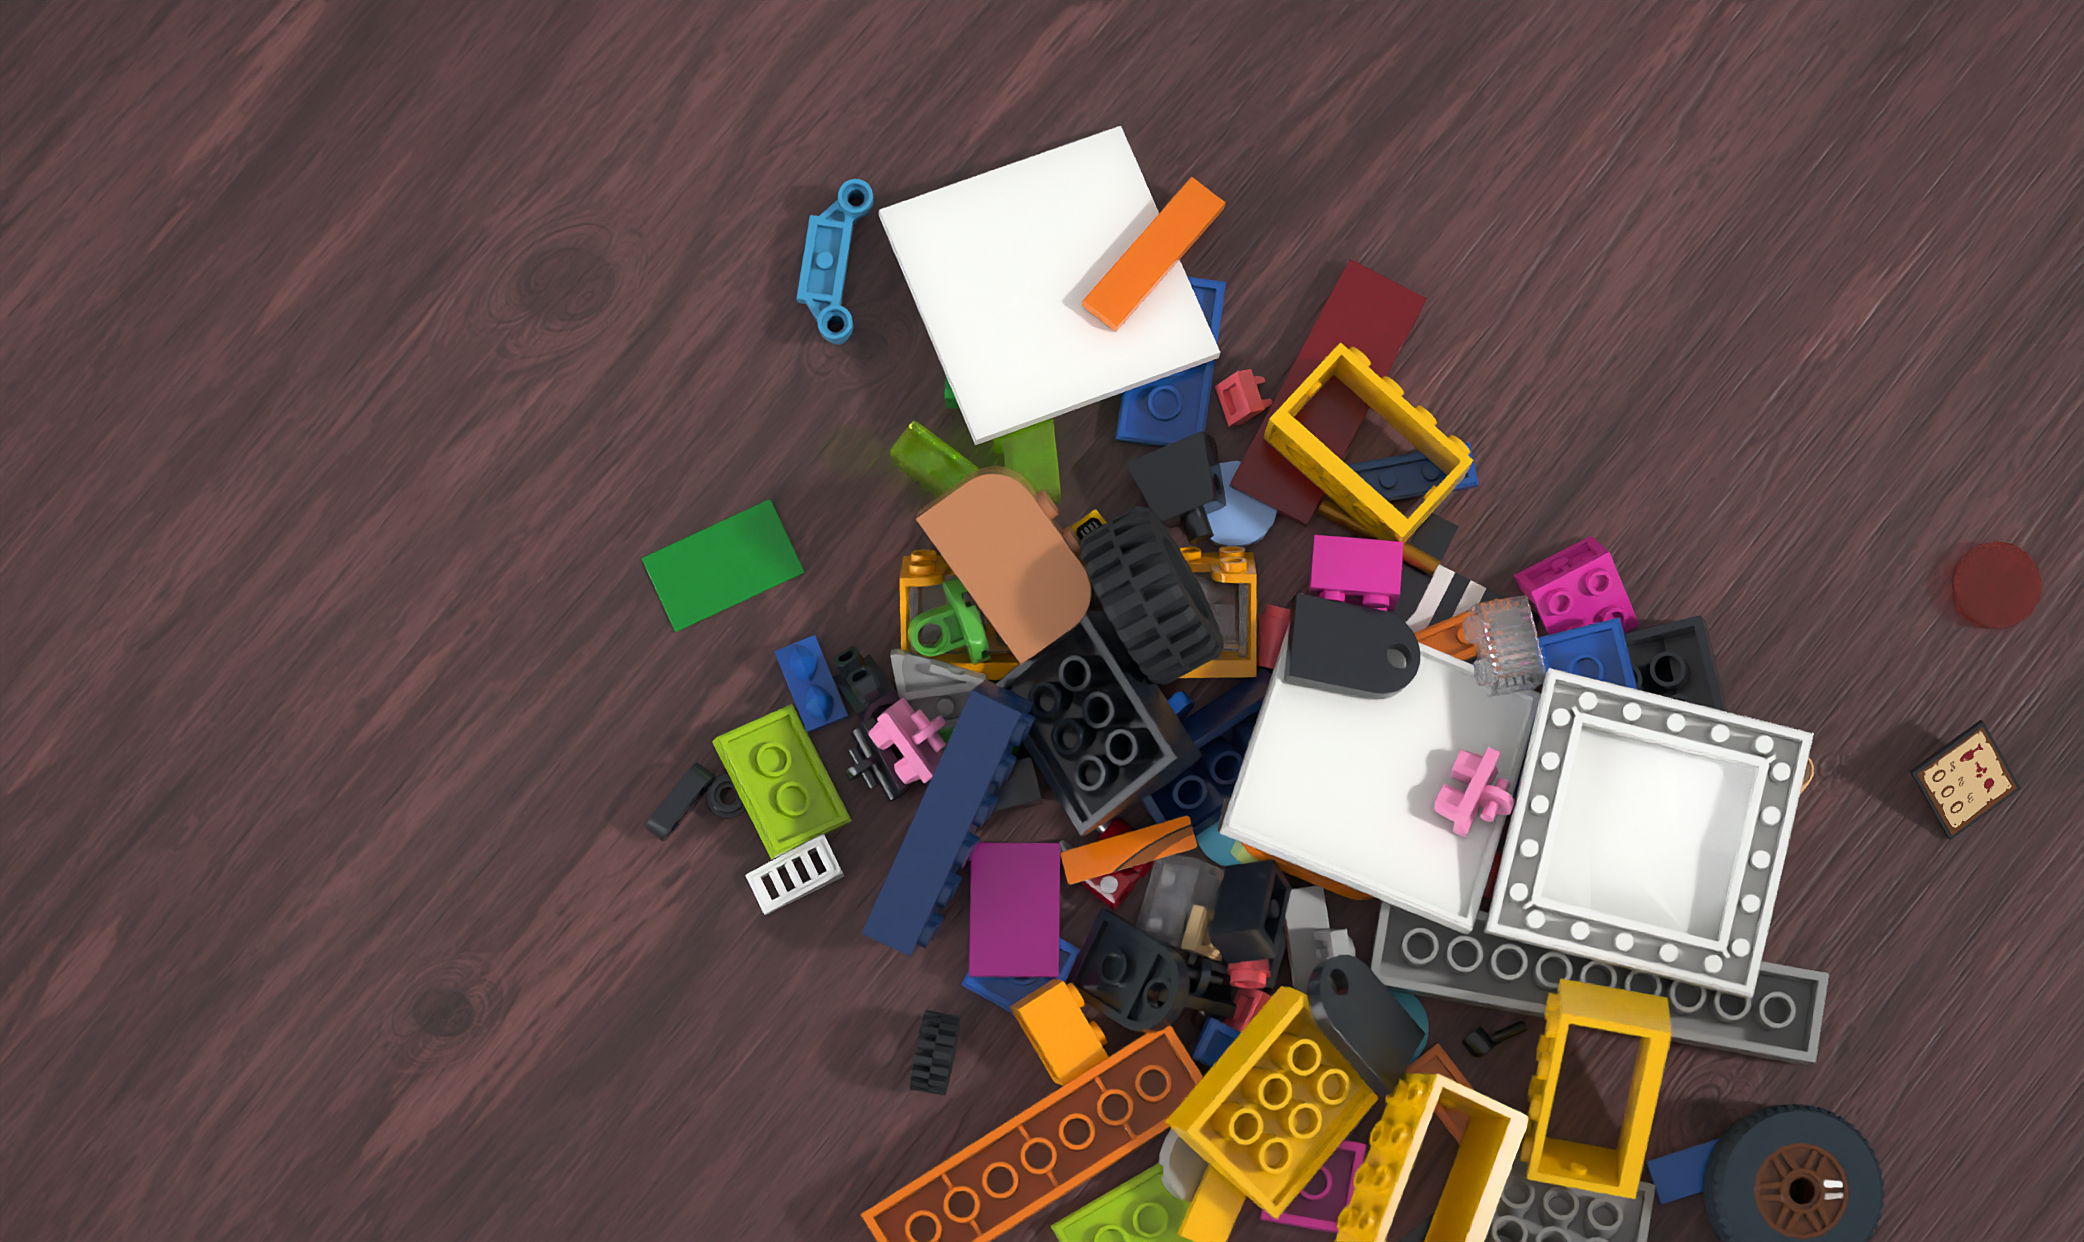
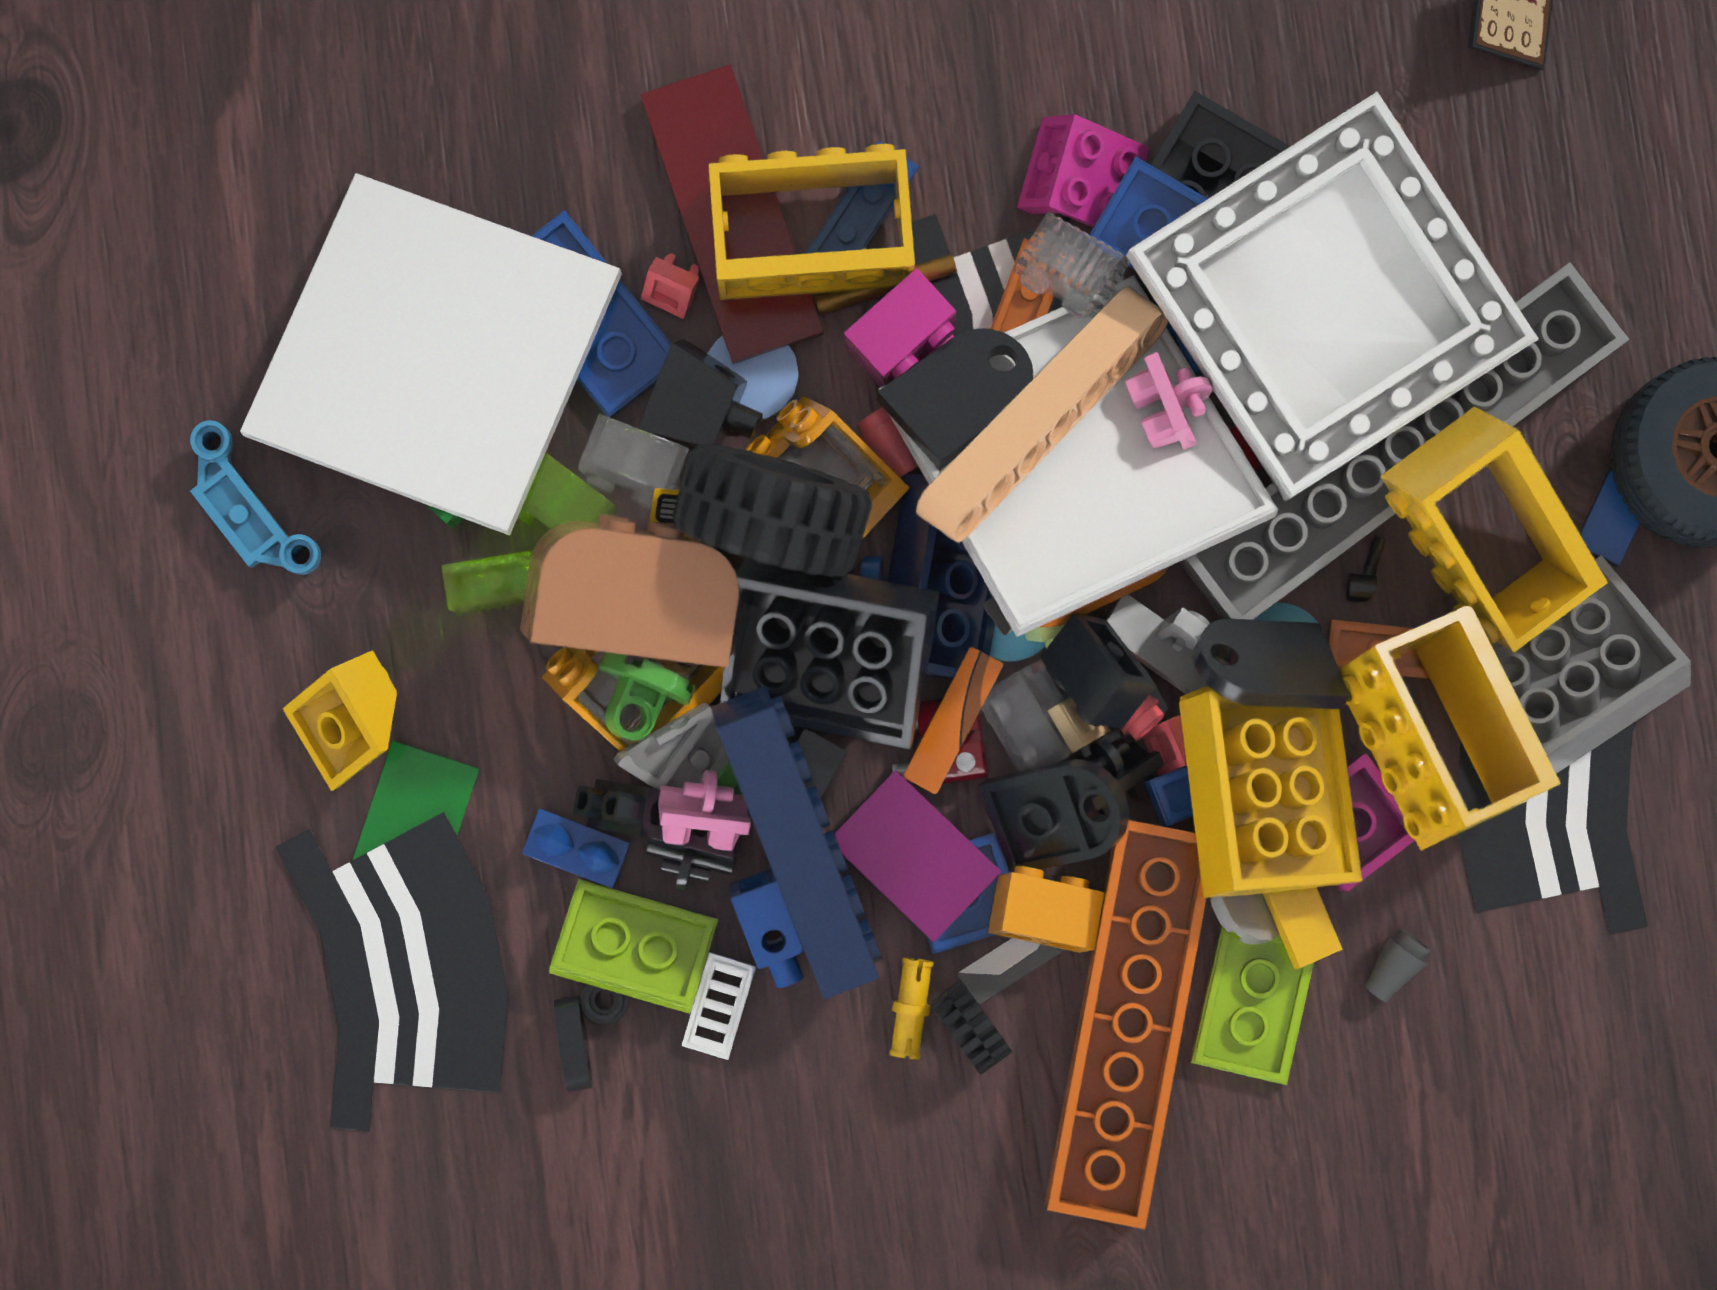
camera: 50 degrees left, 5 degrees up
orange tile [1082,177,1226,332] -> none
none -> black sticker [276,812,508,1131]
none -> yellow slope [283,650,397,791]
none -> clear brick [577,414,690,509]
none -> blue torso [729,868,804,988]
none -> yellow pin [889,957,933,1059]
none -> light nougat beam [916,287,1168,542]
none -> sticker [958,938,1064,1005]

